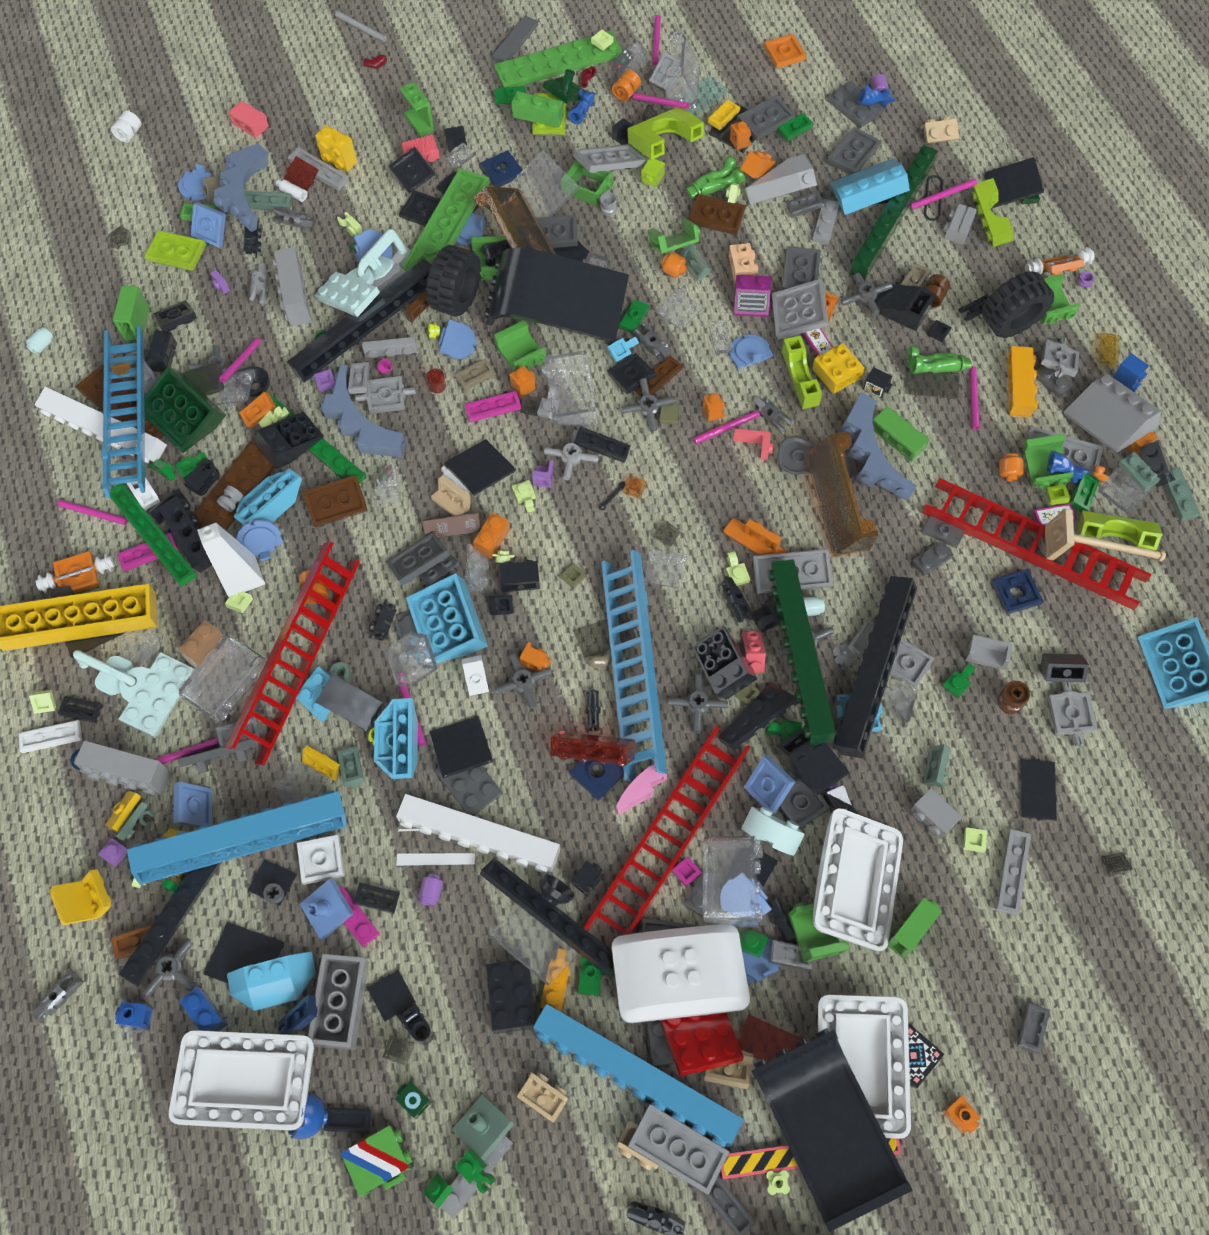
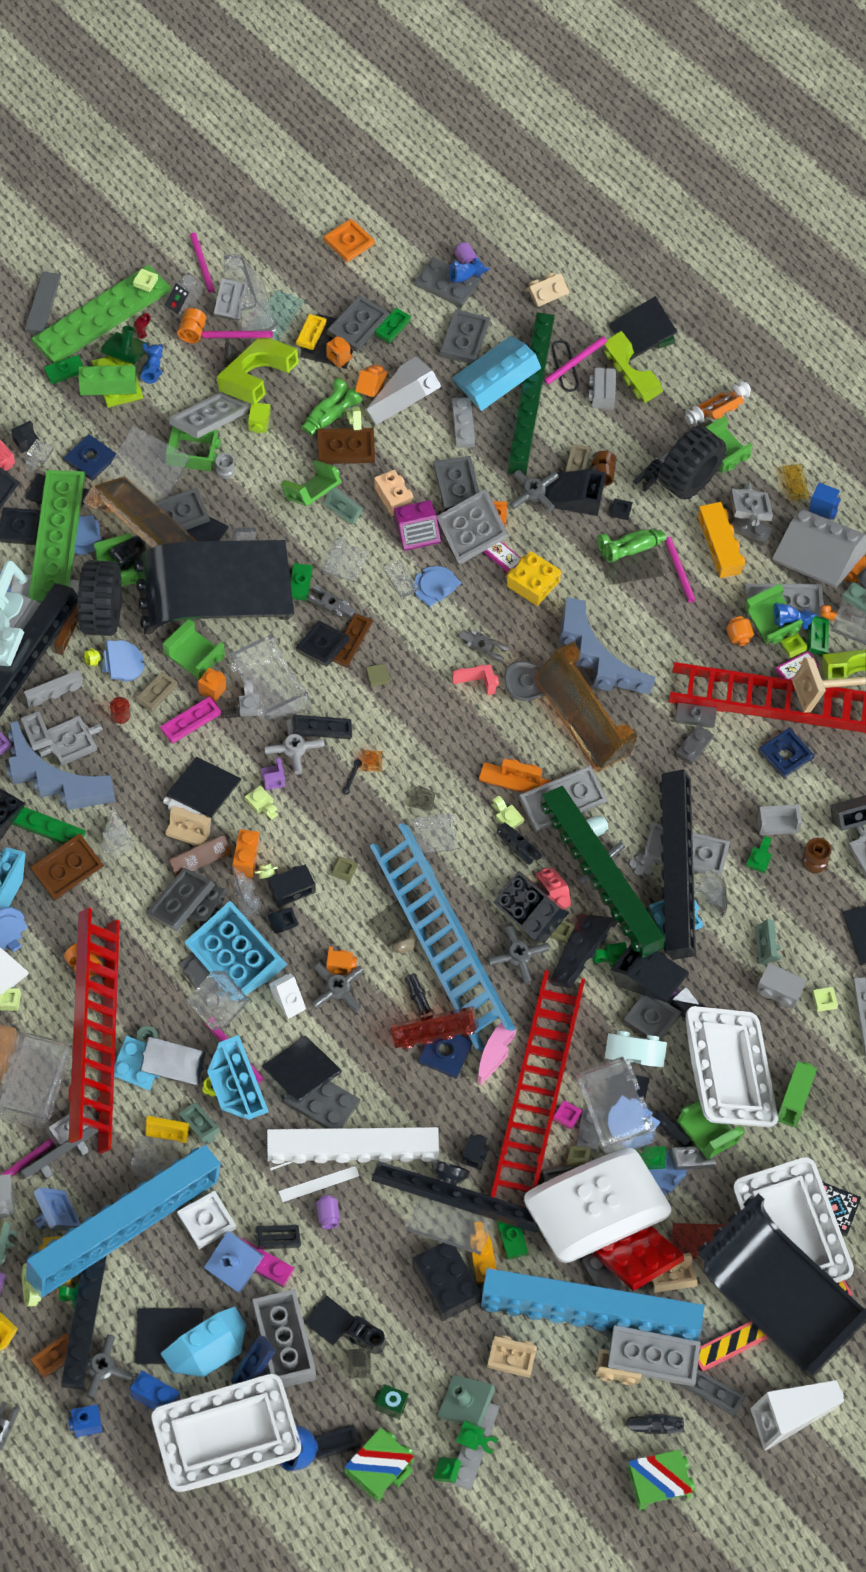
camera: 25 degrees left, 5 degrees down
black piece [248,860,297,906] -> none
dark grey bush [263,883,284,904] -> none
black hinge [368,599,397,641] -> none
dark pink hinge [377,358,392,374] -> none
medium azure plate [606,337,639,363] -> none
black panel [612,118,634,145] -> none
dark grey bar [621,378,675,432] -> none
orange head [661,252,687,278] -> none
dark pink bar [693,410,760,444] -> none
orange brick [702,392,725,422] -> none
medium blue tile [744,756,795,814] -> none
black panel [752,600,779,633] -> none
yellowish green plate [766,1170,790,1195] -> none
lime arch [782,336,822,409] -> none
flat silver plate [787,191,824,218] -> none
black brick [863,367,893,399] -> none
bright green brick [873,406,929,462] -> none
medium lavender plate [1077,271,1094,288] -> none
none -> olive tile [567,1146,591,1167]

